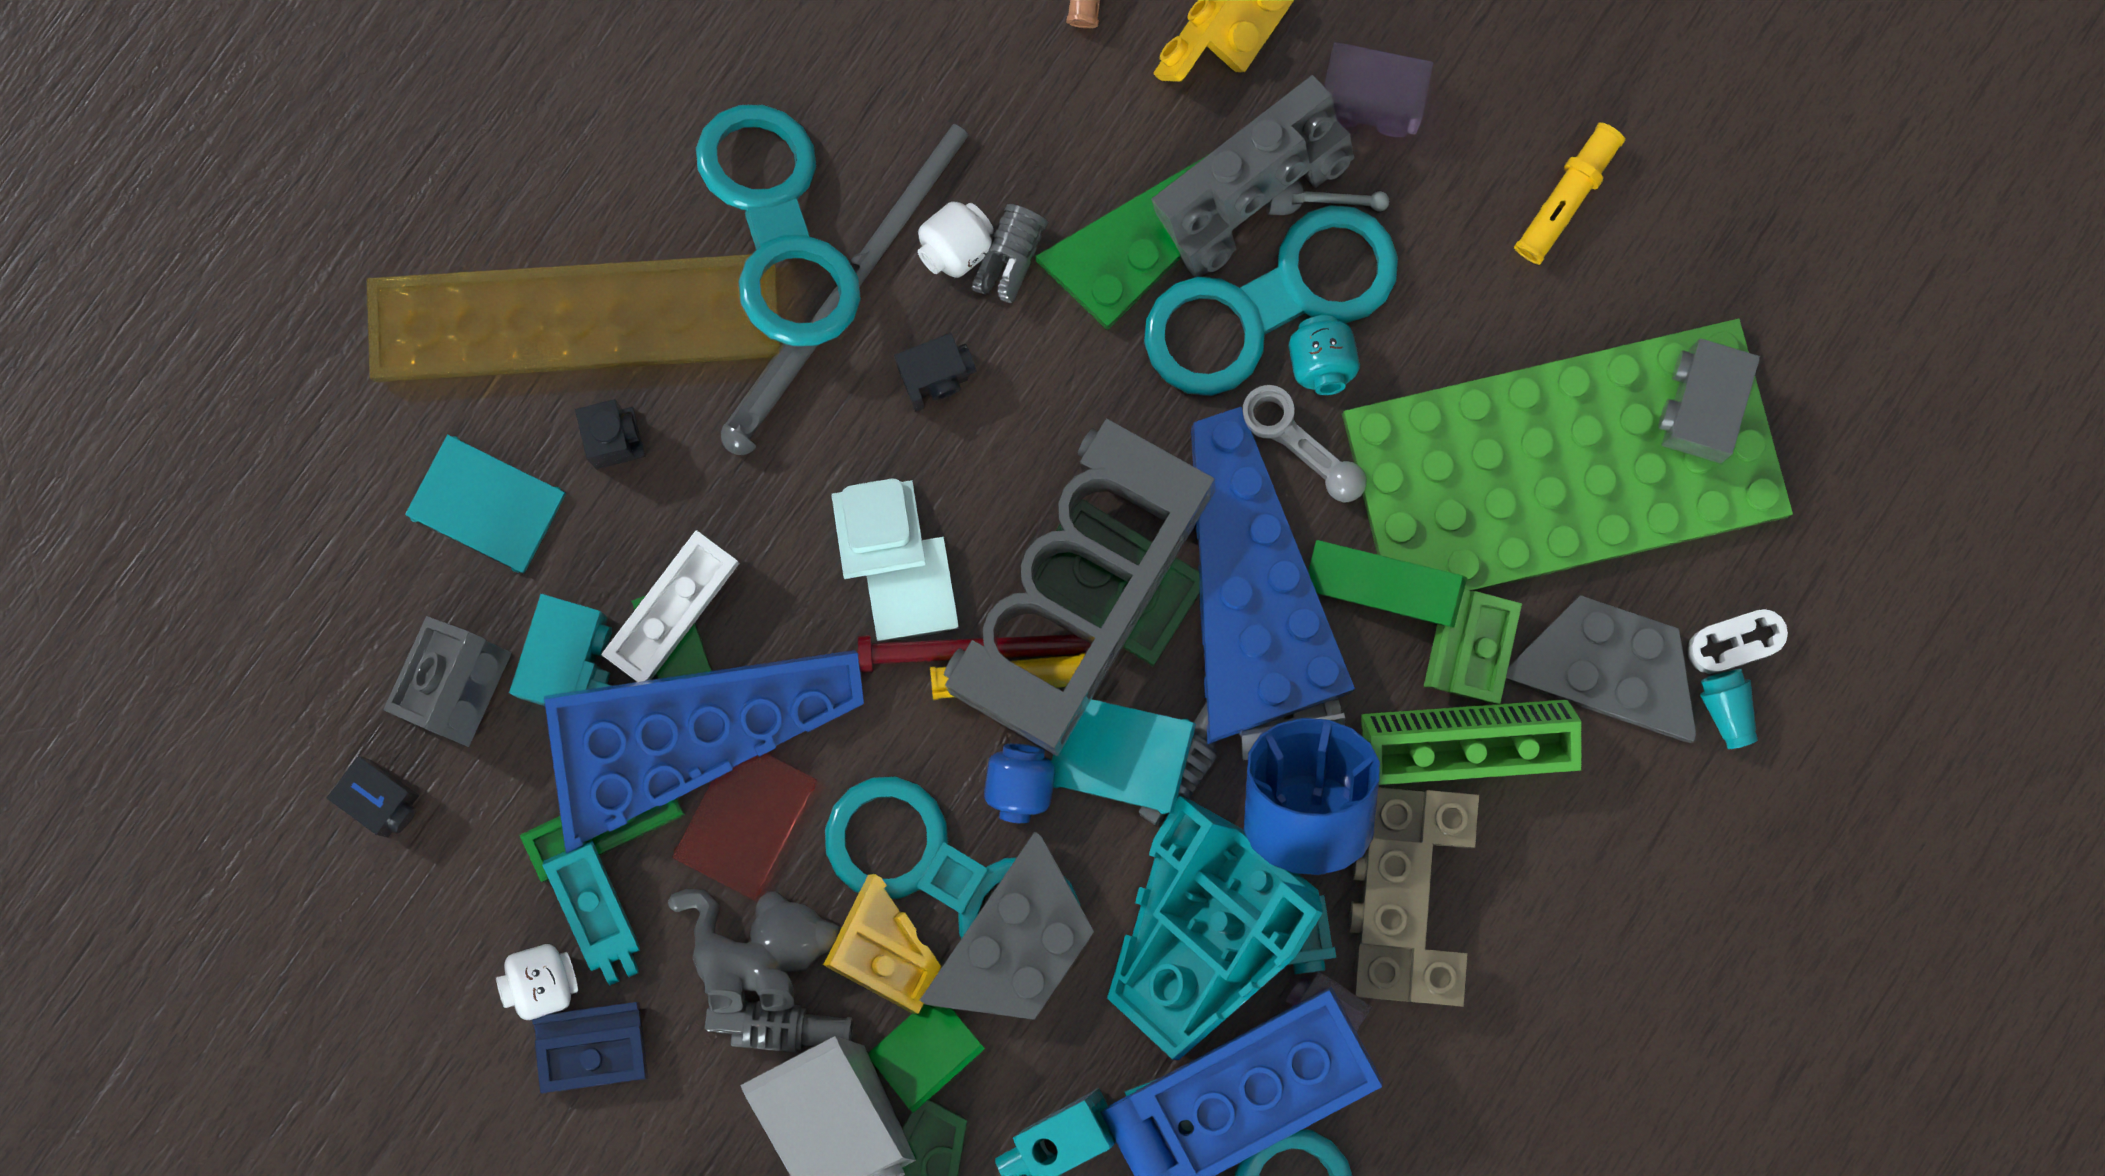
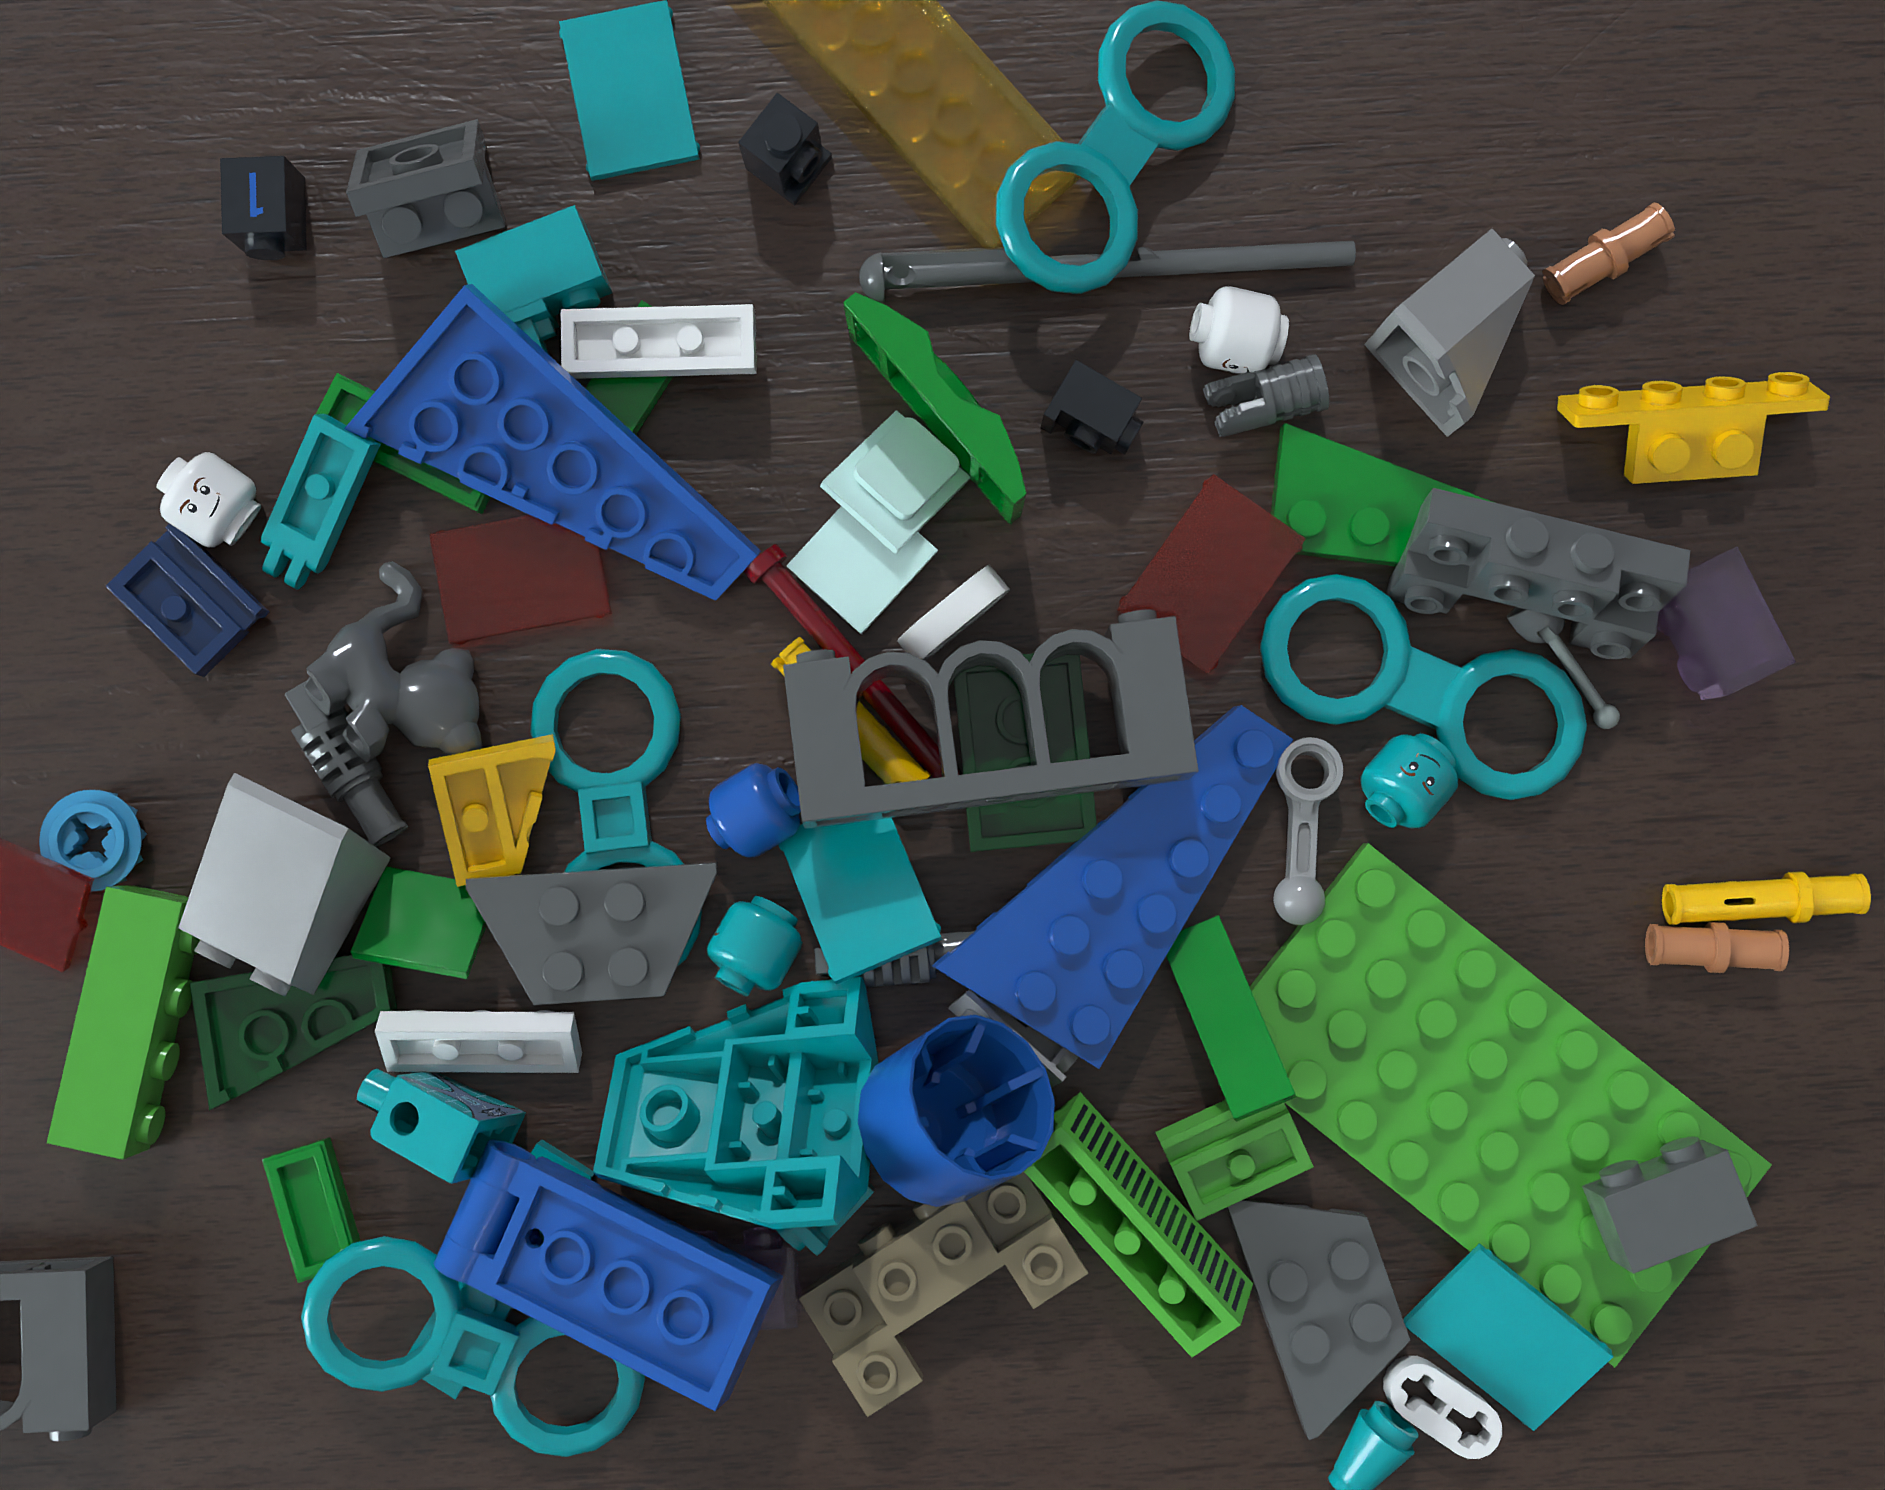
camera: 50 degrees right, 5 degrees up
none -> white plate [375,1010,582,1073]
none -> teal head [707,896,803,996]
none -> green slope [843,292,1026,525]
none -> white beam [897,565,1010,661]
none -> clear red piece [1117,474,1306,674]
none -> light grey slope [1364,229,1535,437]
none -> teal piece [1403,1243,1613,1431]
none -> nougat pin [1645,922,1789,973]

